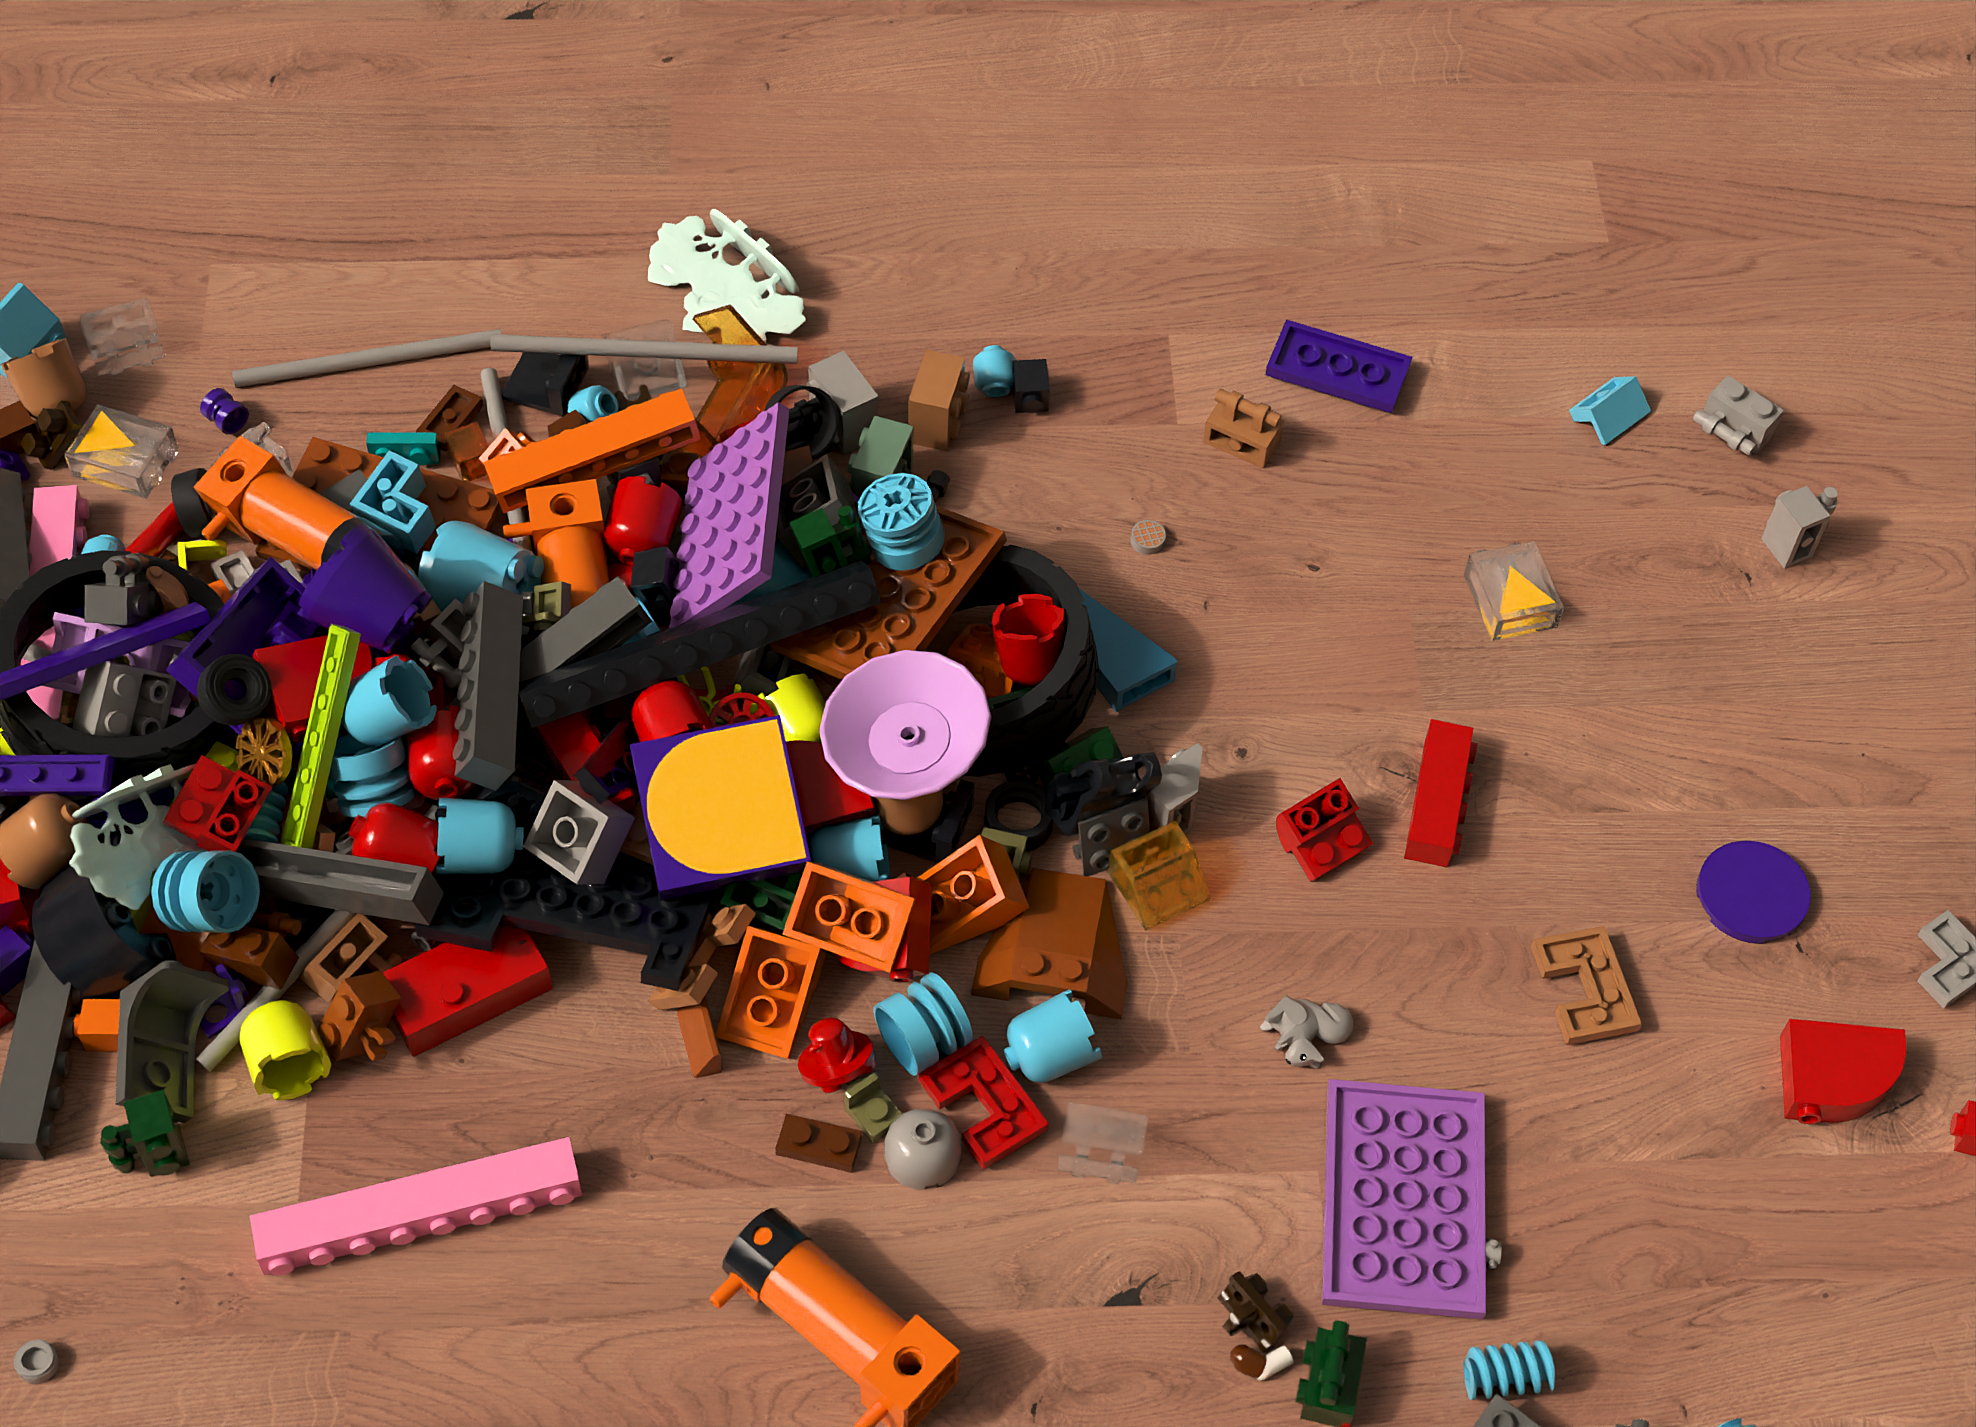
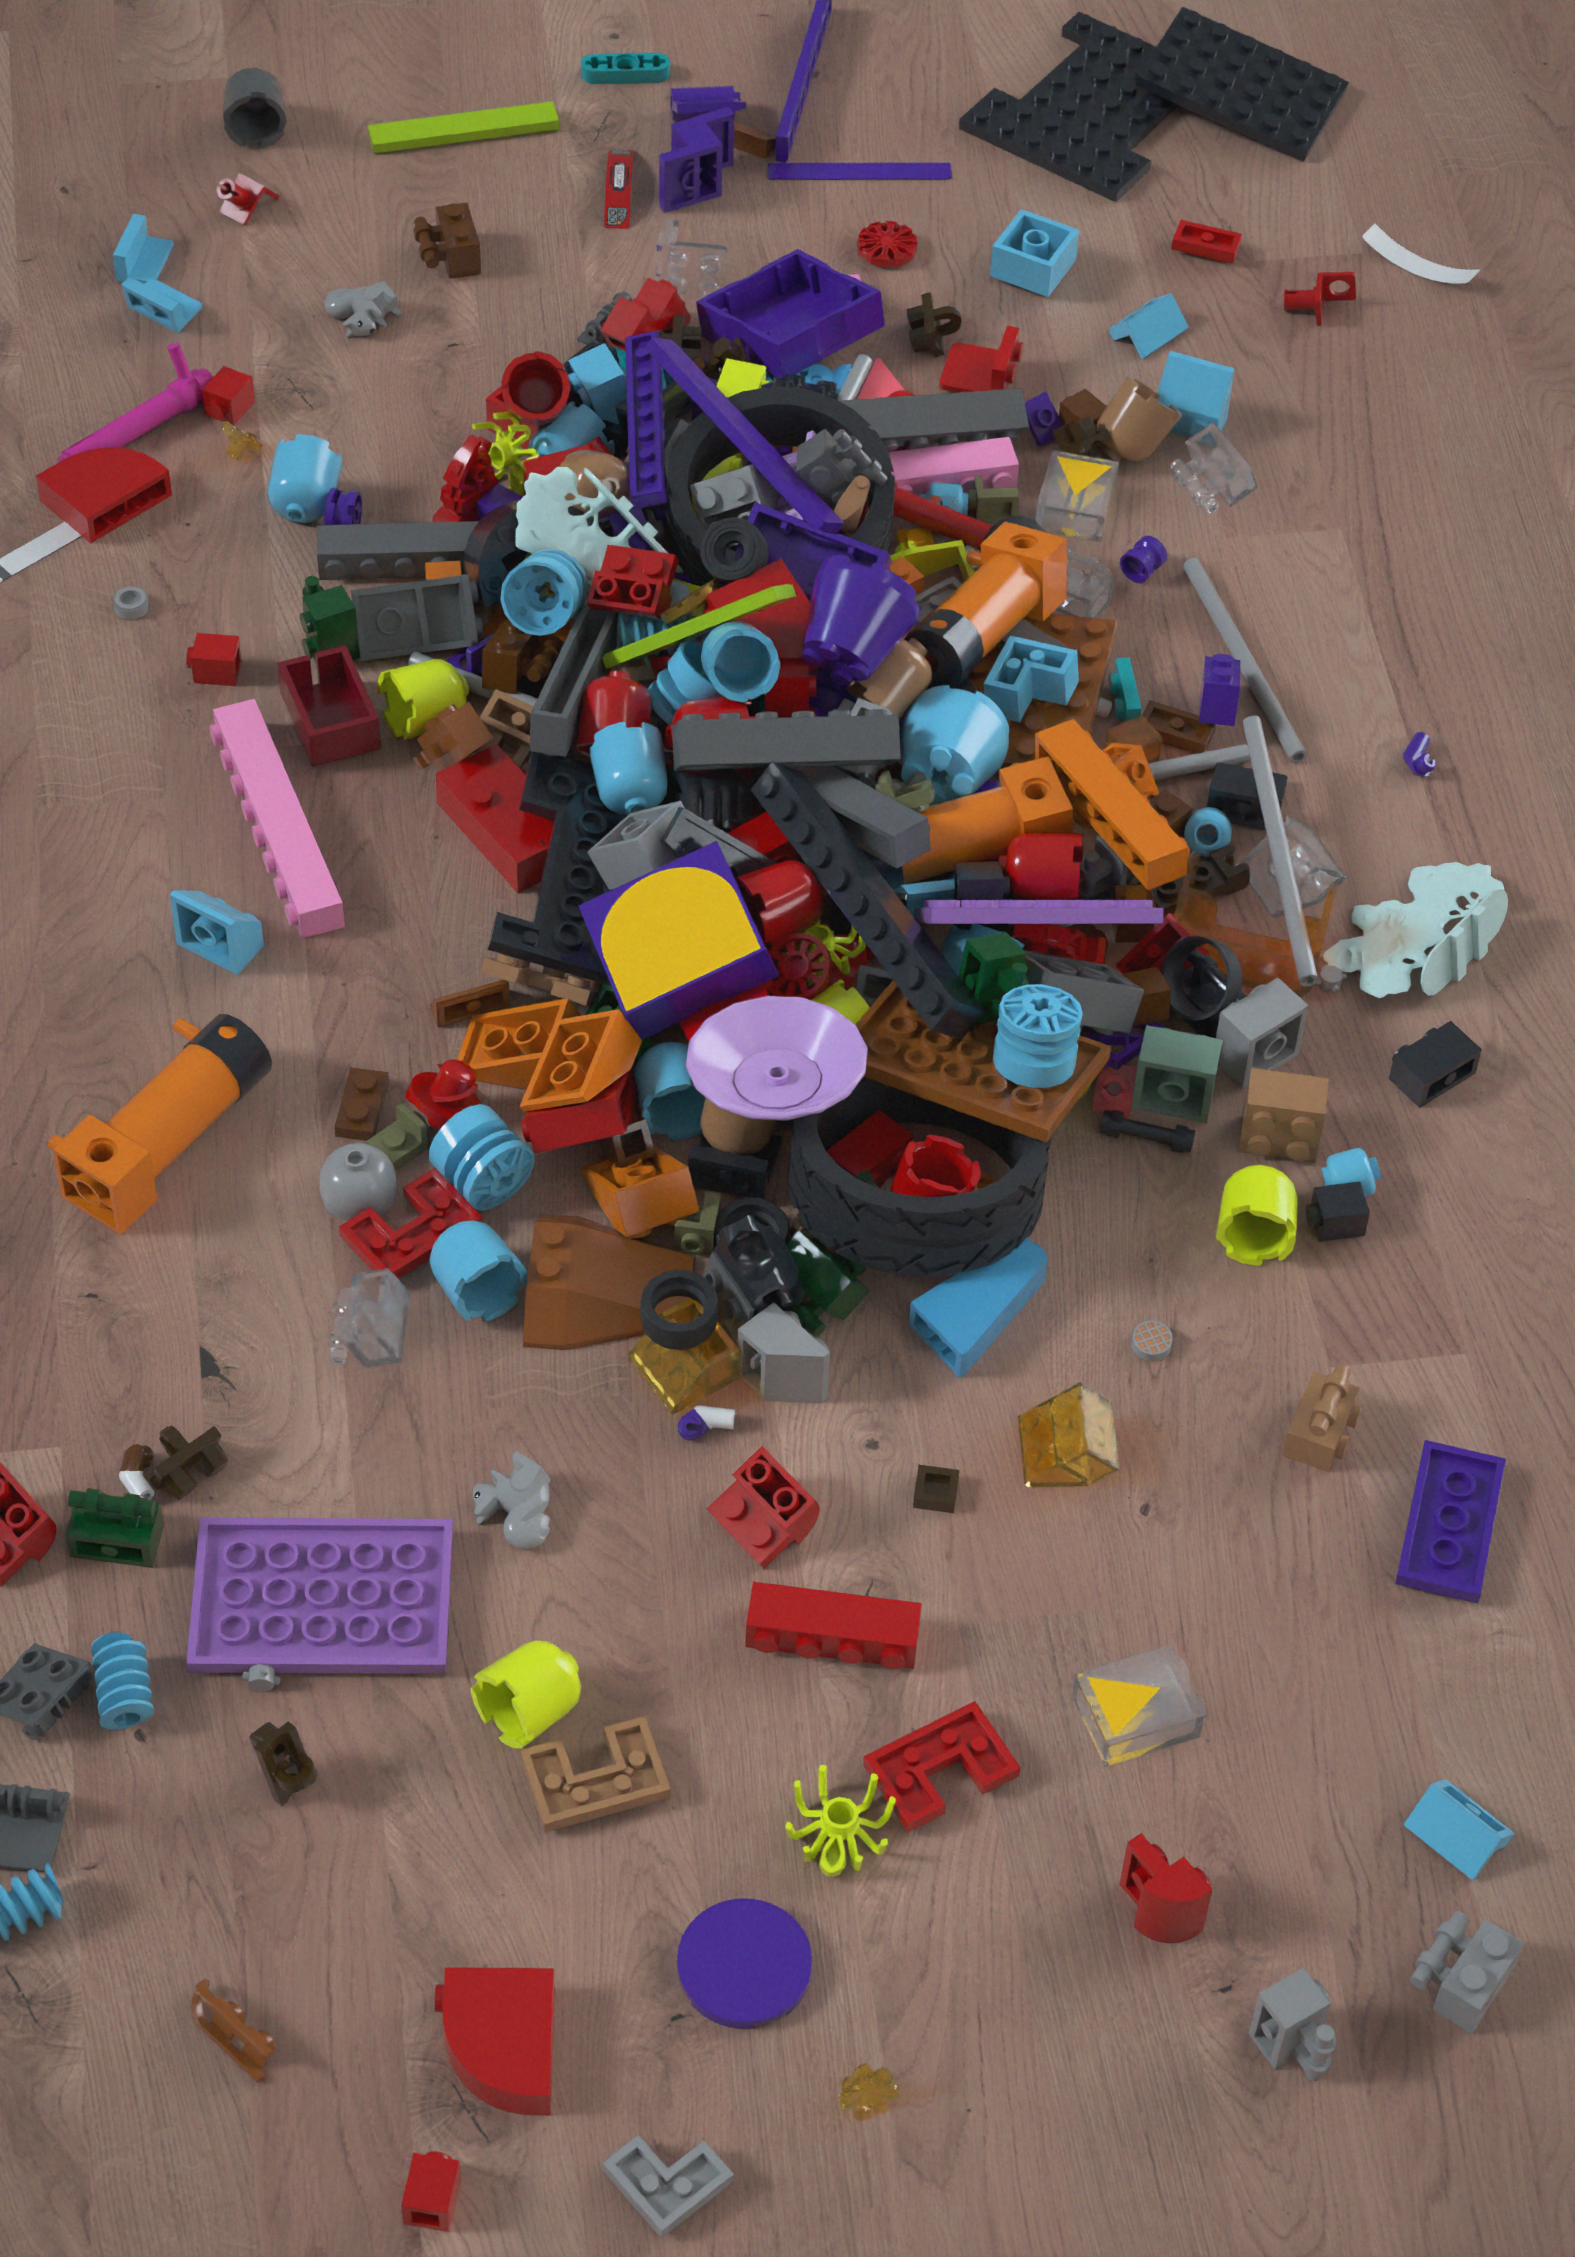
camera: 85 degrees right, 5 degrees down
none -> medium azure slope [170,890,264,975]
none -> red brick [186,633,242,686]
none -> dark orange piece [191,1979,275,2083]
none -> dark brown hips [249,1721,317,1806]
none -> dark red piece [277,645,381,767]
none -> neon yellow cylinder [470,1641,581,1749]
none -> black tyre [640,1269,718,1350]
none -> arm [678,1405,735,1441]
none -> neon yellow animal [785,1764,896,1877]
none -> clear yellow plant [839,2063,899,2120]
none -> red plate [863,1701,1021,1833]
none -> dark brown tile [913,1465,960,1513]
none -> olive bracket [967,476,1019,523]
none -> clear yellow slope [1018,1382,1119,1488]
none -> red brick [1119,1833,1213,1943]
none -> dark purple brick [1199,654,1240,726]
none -> neon yellow cylinder [1216,1165,1297,1266]
none -> black brick [1389,1021,1482,1108]
none -> dark purple arm [1403,732,1436,777]

